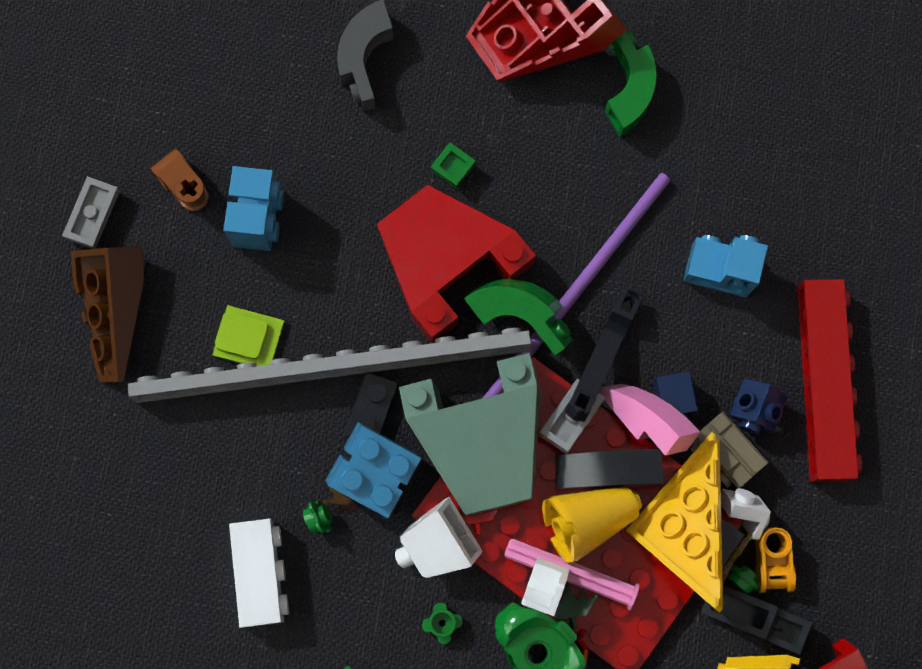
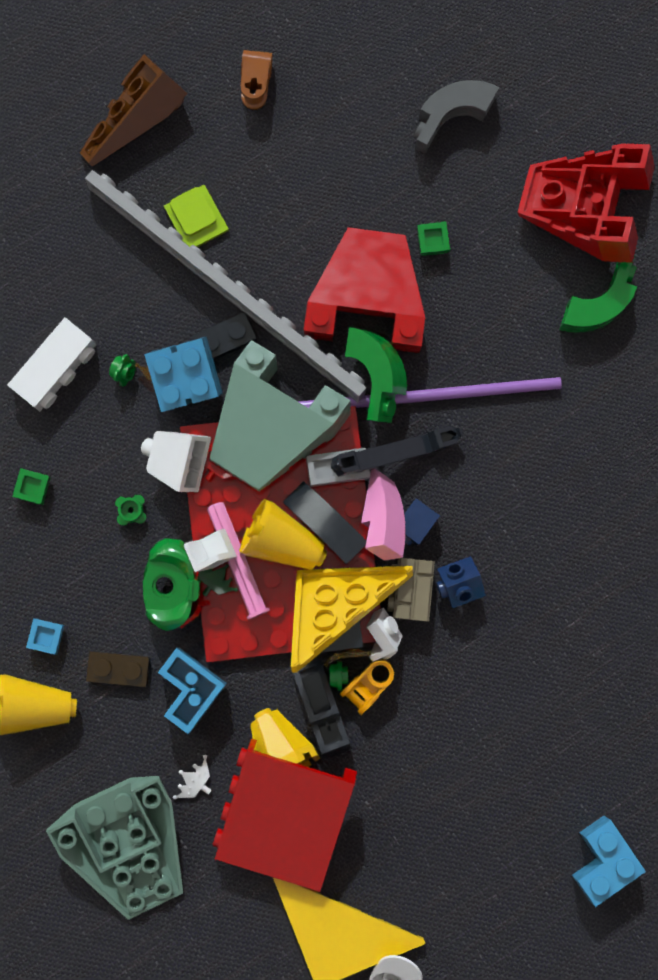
camera: 45 degrees right, 5 degrees up
light grey plate [62,176,120,249] -> none
dark azure piece [223,166,284,251] -> none
dark azure brick [683,235,768,298] -> none
red brick [797,279,862,483] -> none

